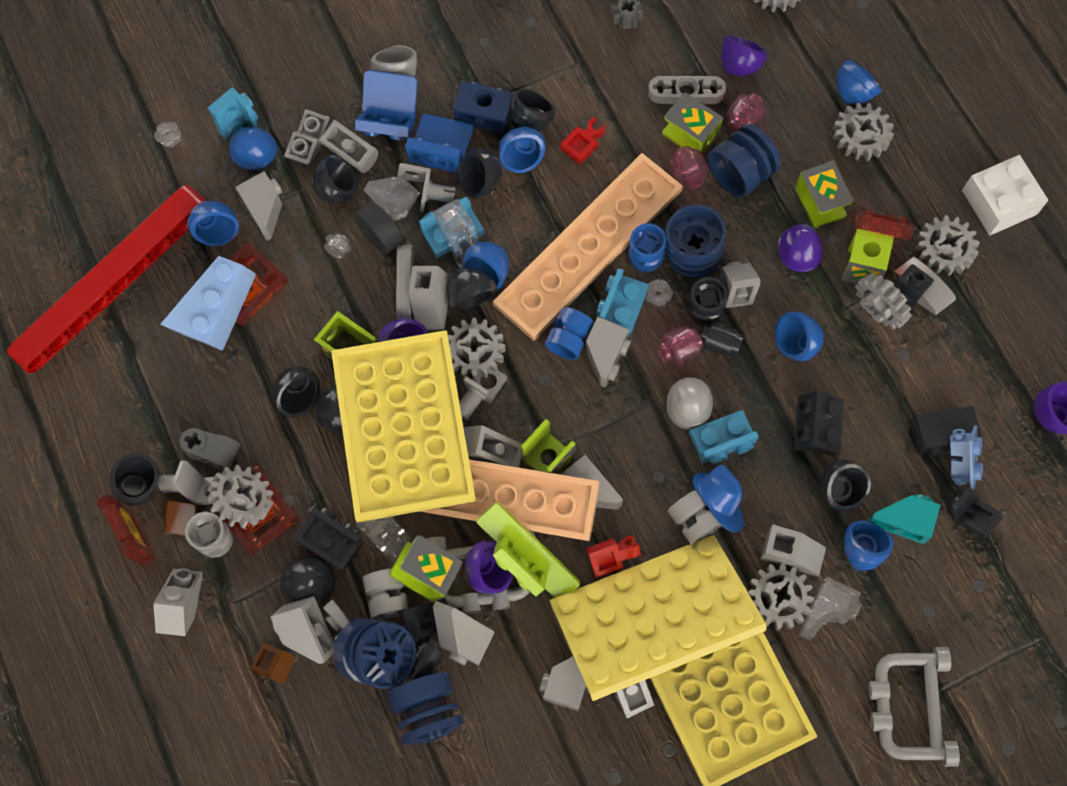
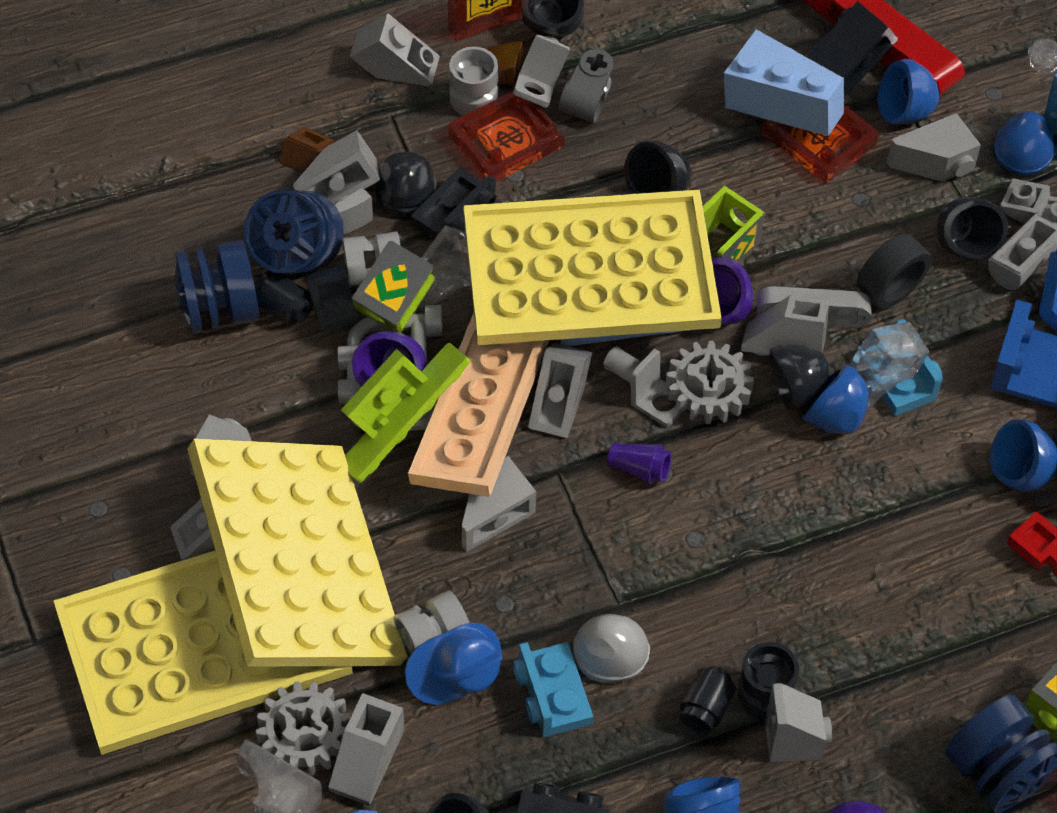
camera: 90 degrees right, 15 degrees down
light grey gear [207,465,273,528] -> none
clear plate [324,233,351,258] -> none
clear arch [364,176,420,221] -> none
light grey bracket [398,163,455,212] -> none
light grey slope [433,601,494,666] -> none
black hat [457,148,503,199] -> none
light nougat plate [493,153,683,341] -> none
lime piece [521,419,576,475] -> none
blue wheel [545,308,594,360] -> none
light grey slope [586,317,631,388] -> none
red plate [586,535,641,578] -> none
dark azure bracket [596,268,649,337] -> none
blue wheel [628,223,666,272] -> none
clear plate [645,279,673,306] -> none
clear pink head [658,325,703,367] -> none
dark blue wheel [666,205,726,278] -> none
clear pink head [669,146,709,189] -> none
none -> dark purple cone [608,442,671,485]
none -> black brick [807,1,899,94]

